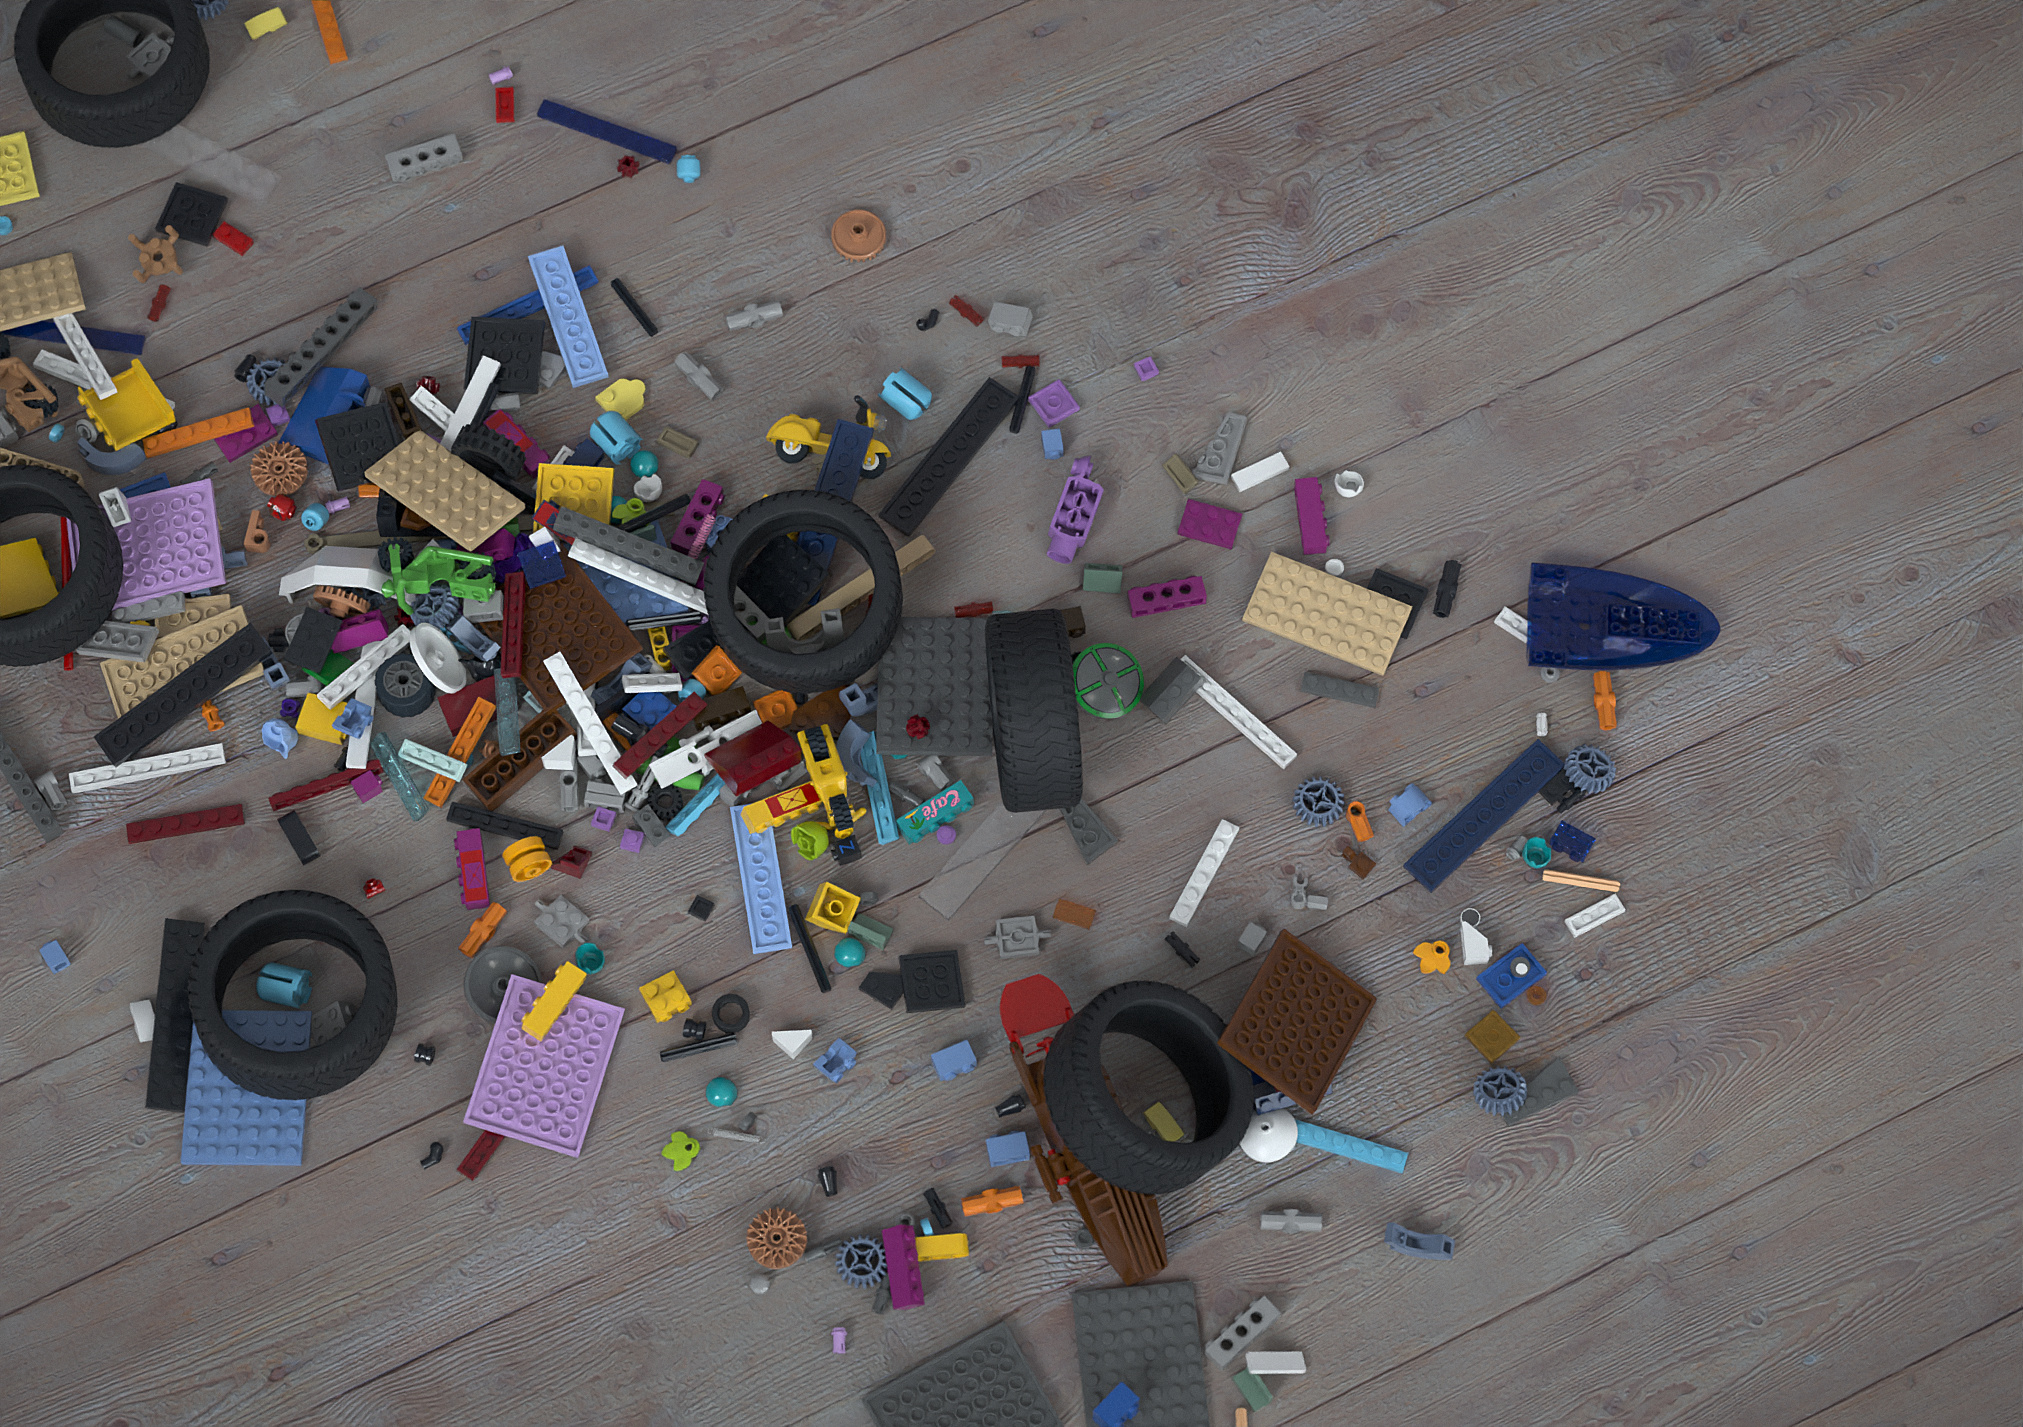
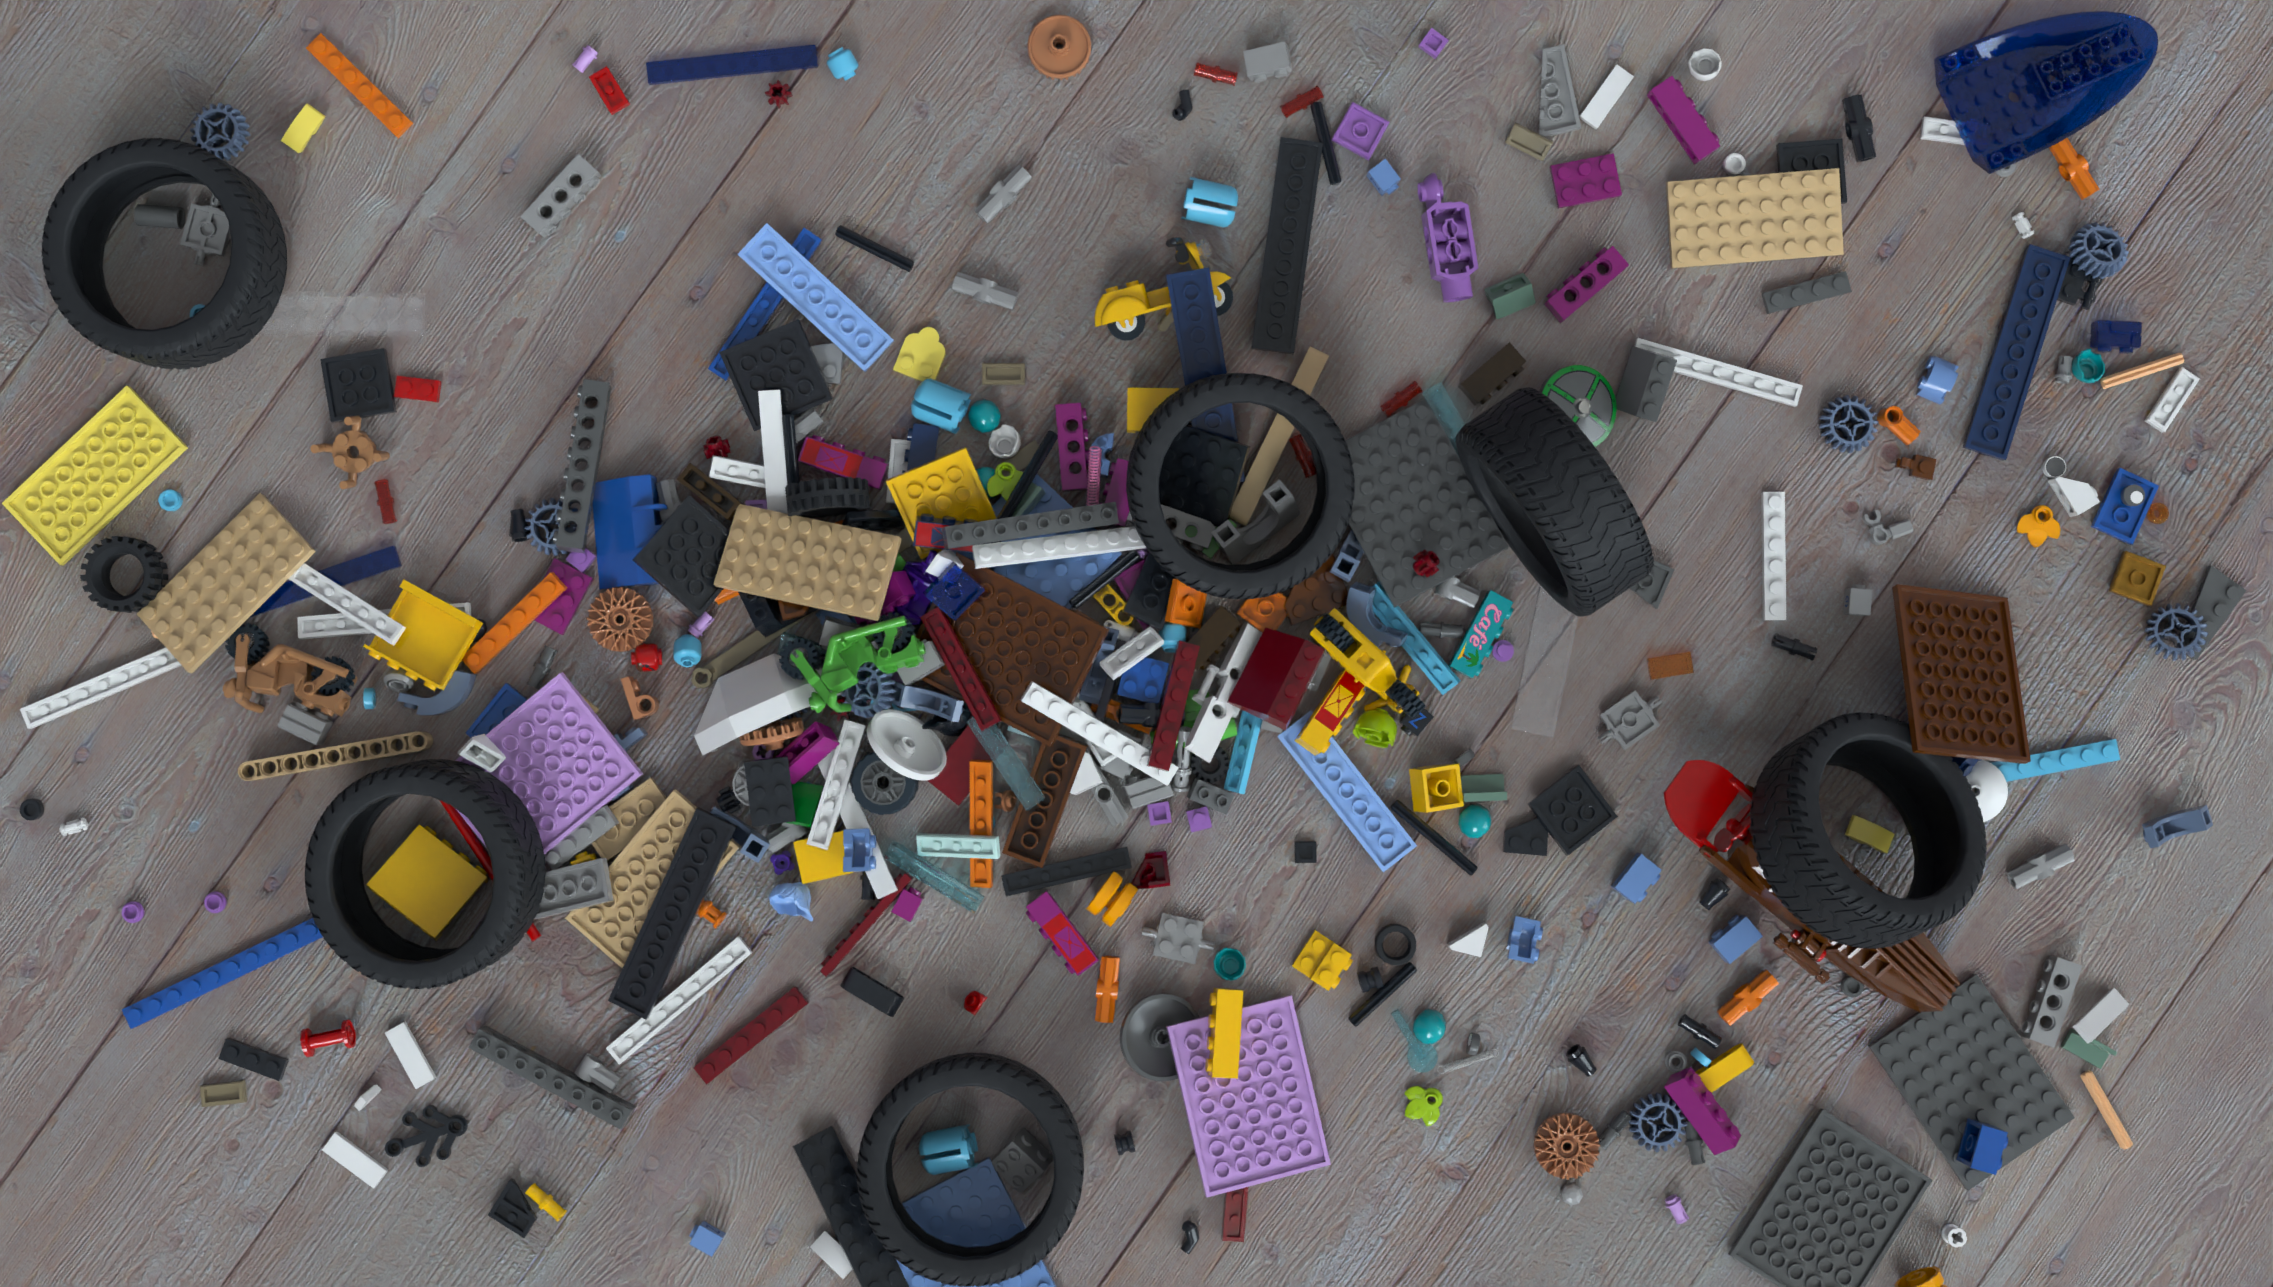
camera: 25 degrees left, 20 degrees up
none -> clear light blue piece [1391,1009,1438,1073]

